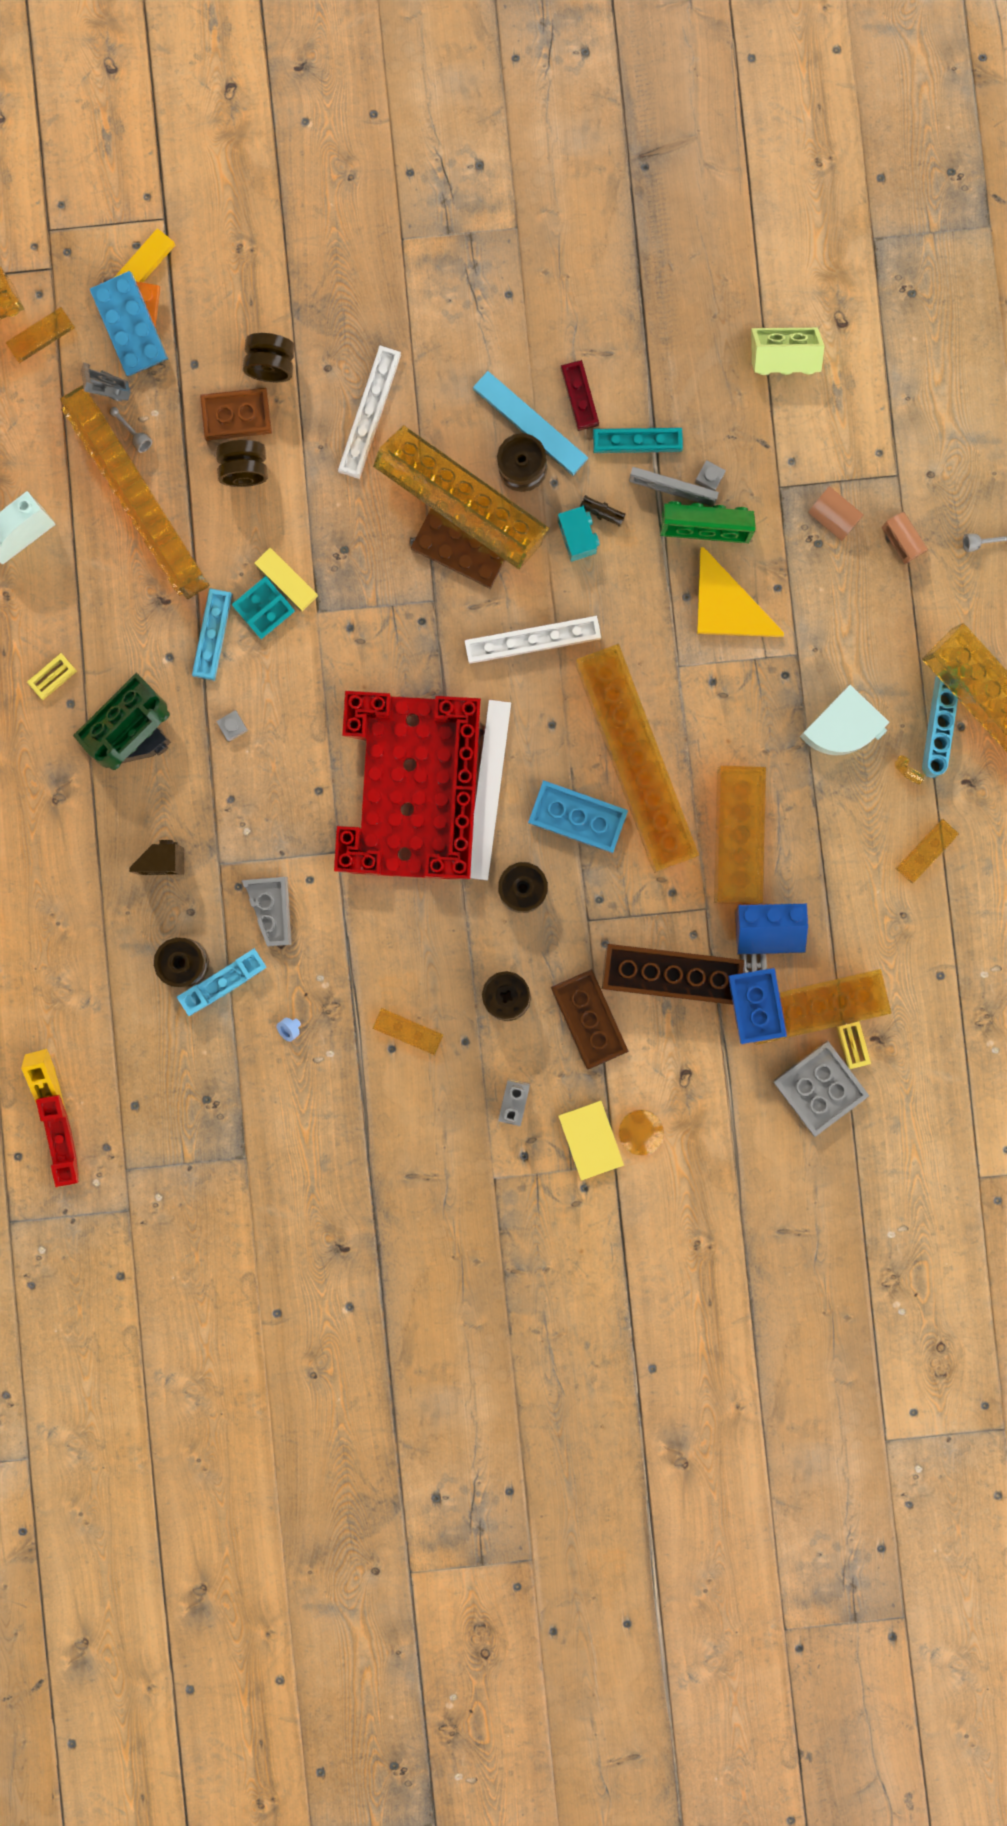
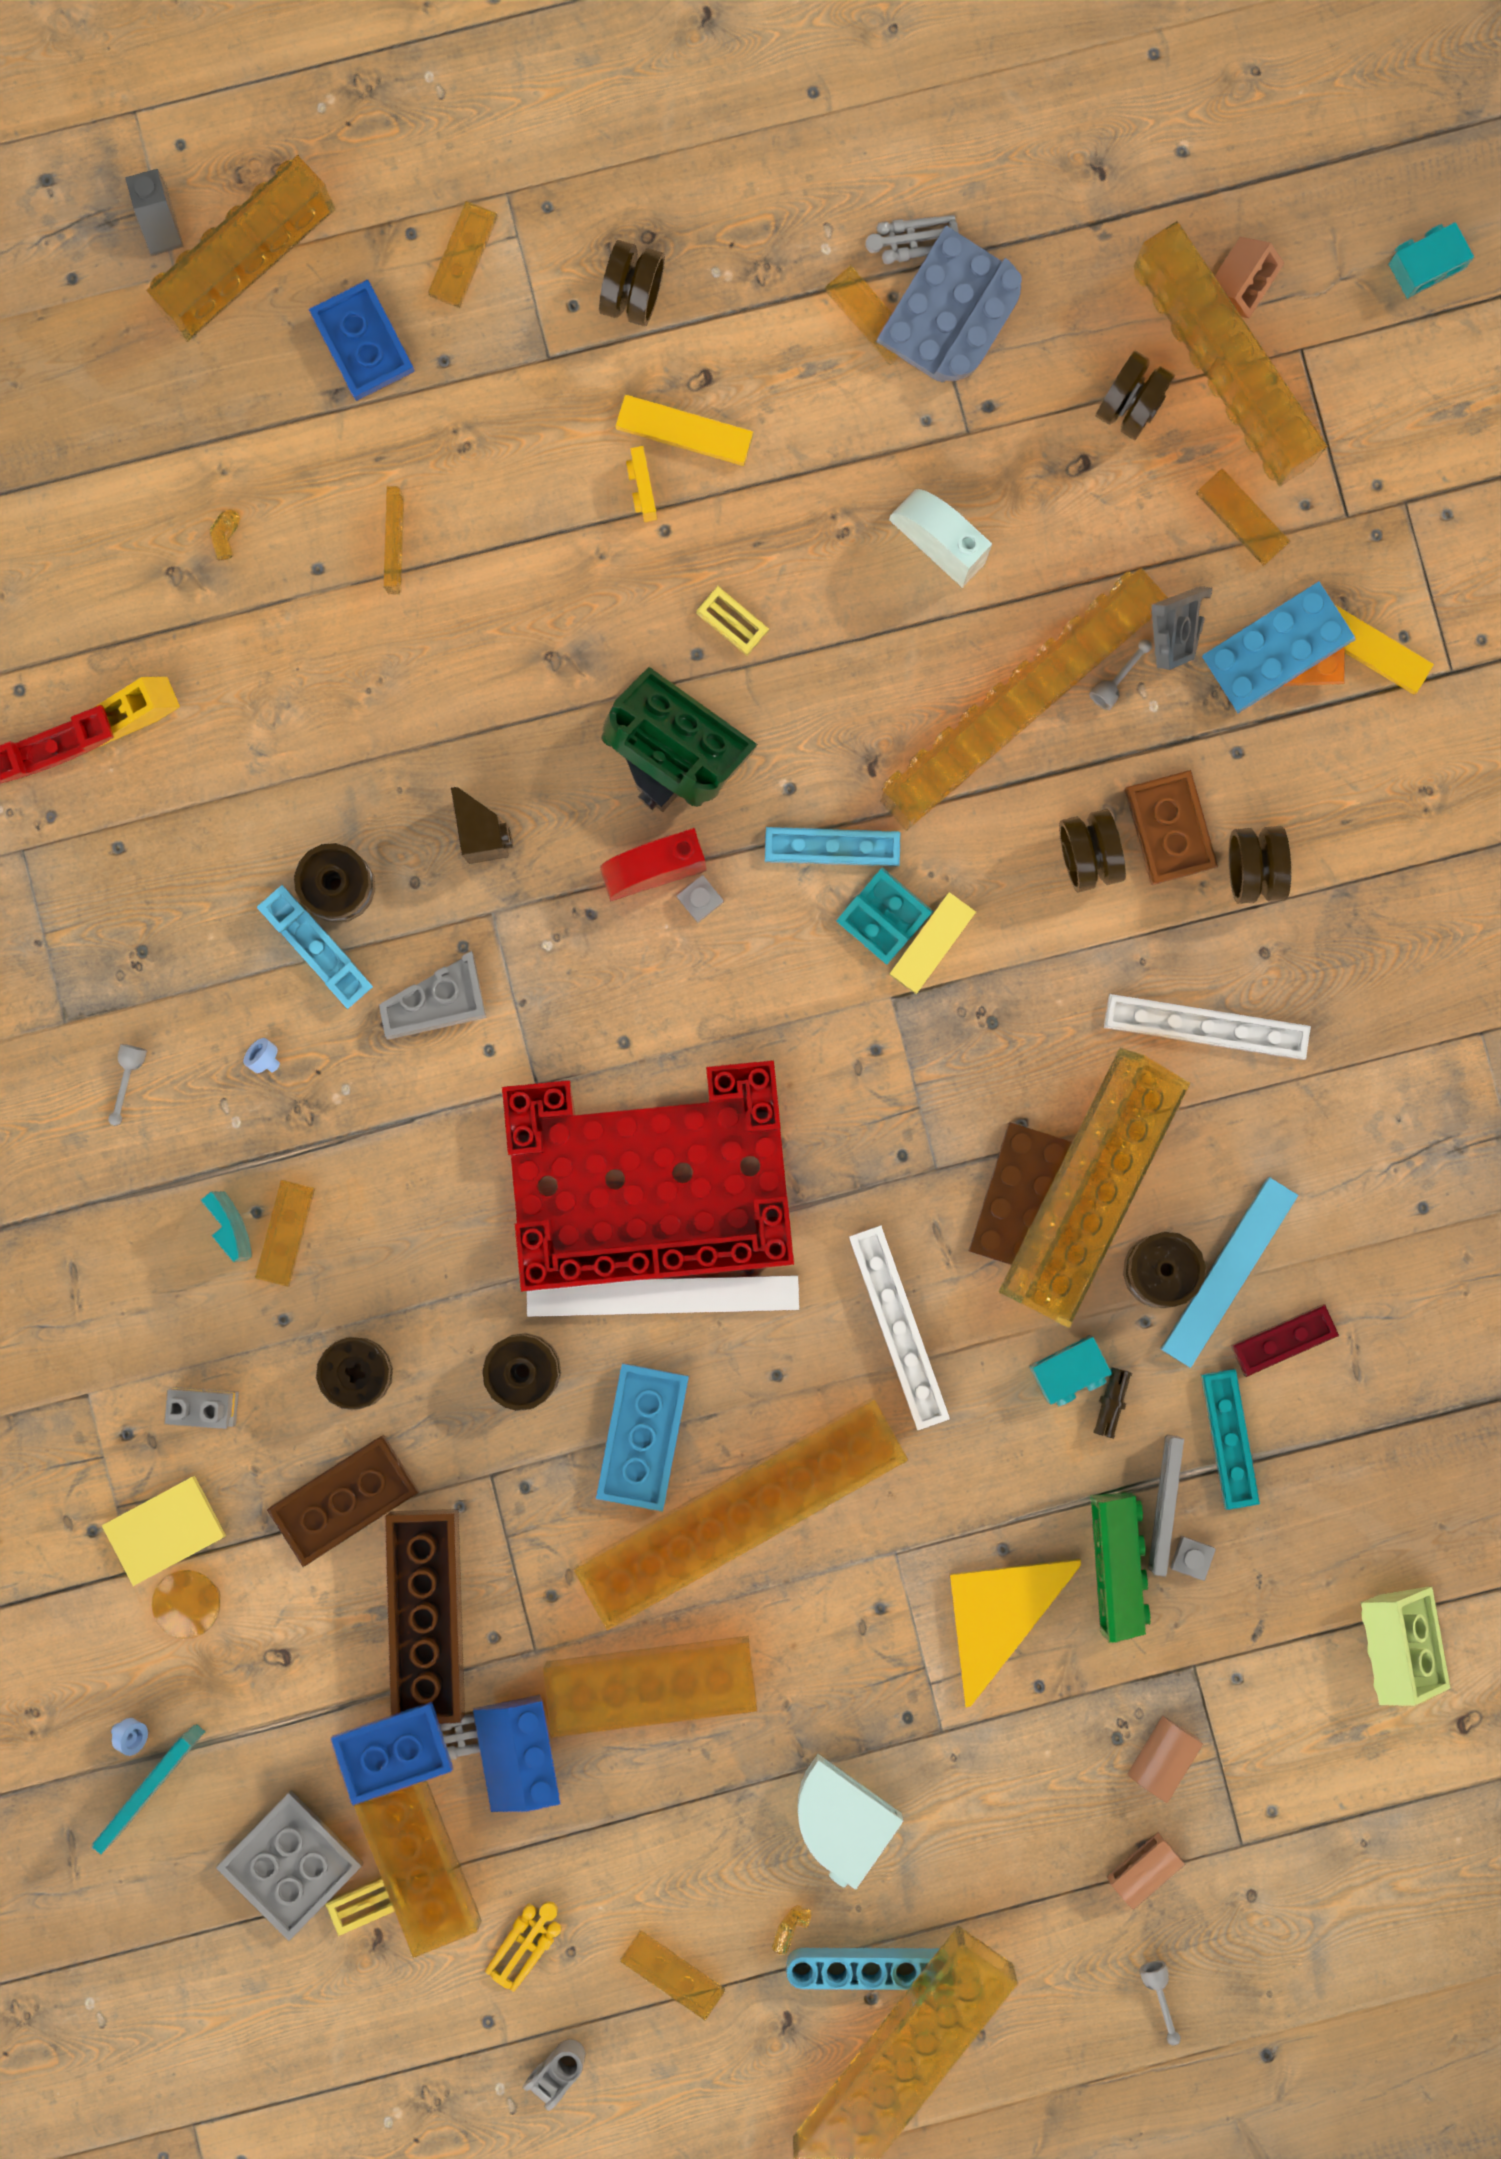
camera: 80 degrees right, 0 degrees up
none -> teal tile [92,1724,206,1855]
none -> light grey hinge [108,1044,147,1126]
none -> light blue tile [111,1718,148,1756]
none -> teal slope [201,1191,252,1262]
none -> yellow piece [485,1901,562,1992]
none -> light grey piece [523,2039,586,2111]
none -> red brick [600,828,707,901]

